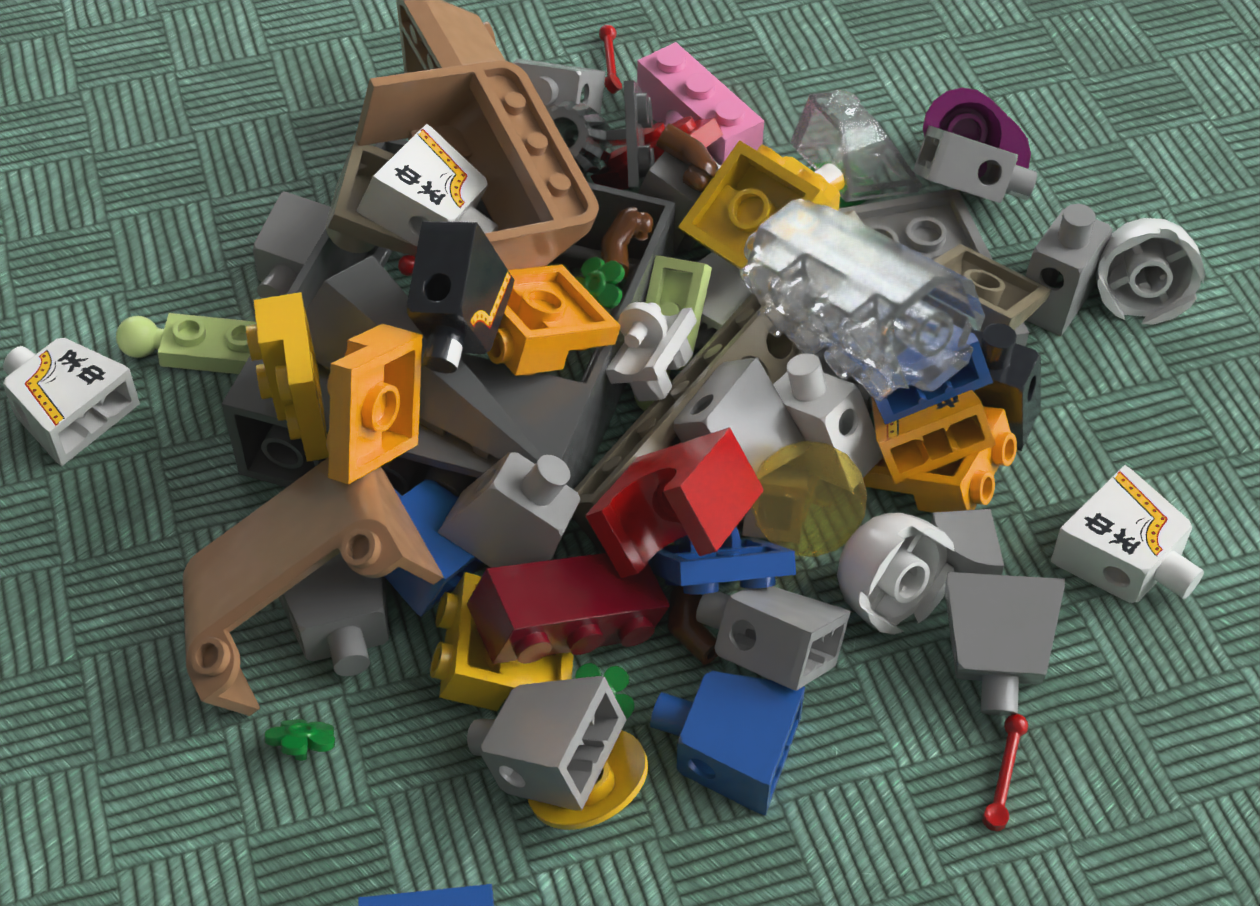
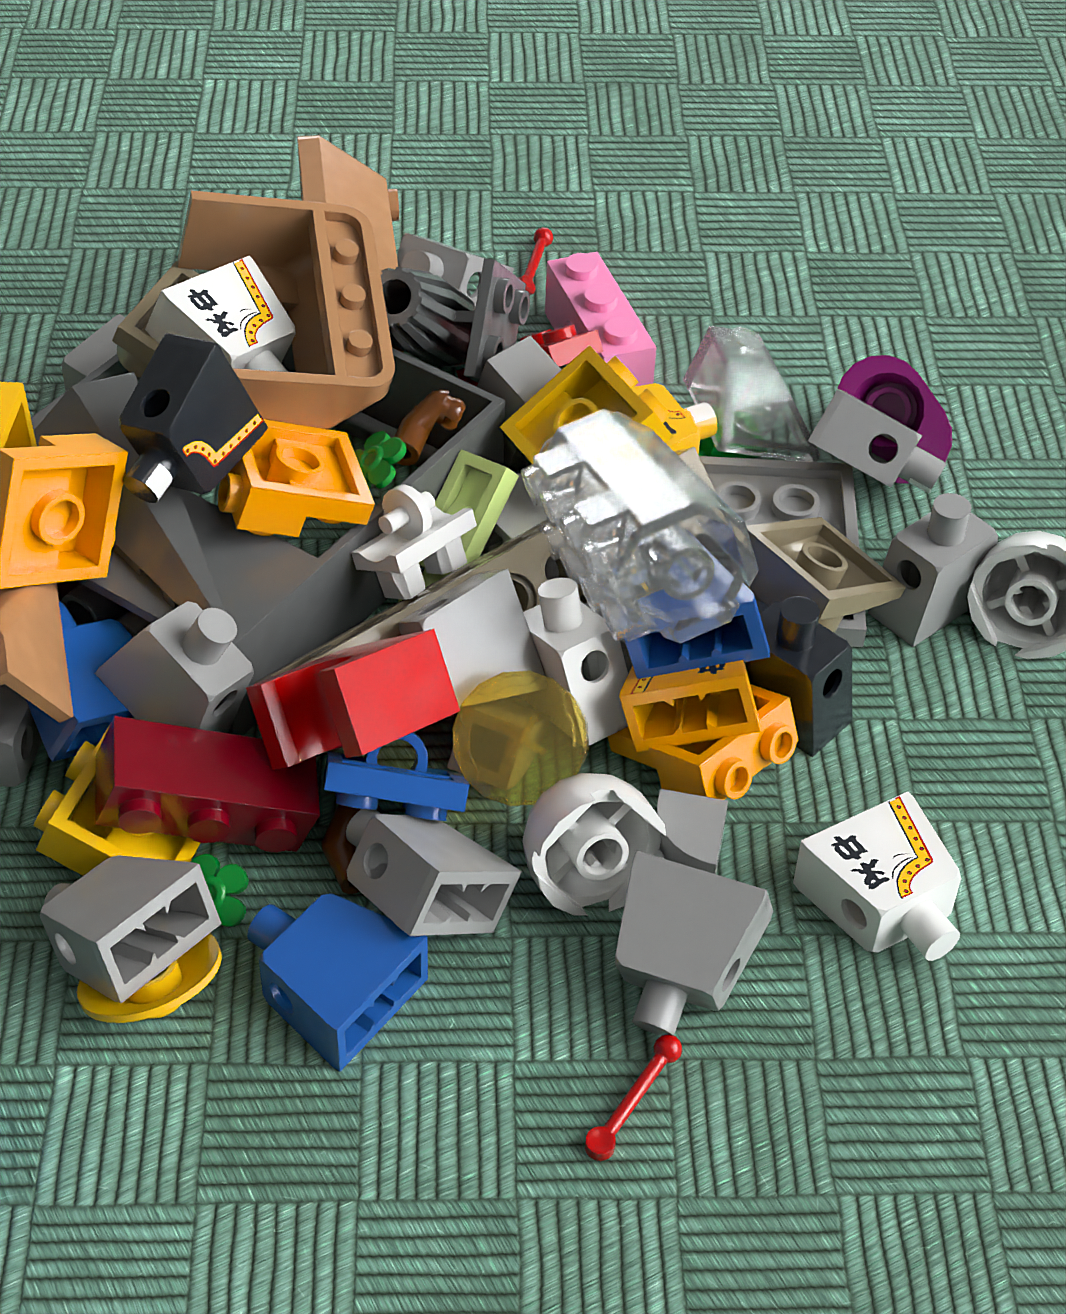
camera: 15 degrees right, 5 degrees down
reddish brown arm [656,123,718,193] -> none

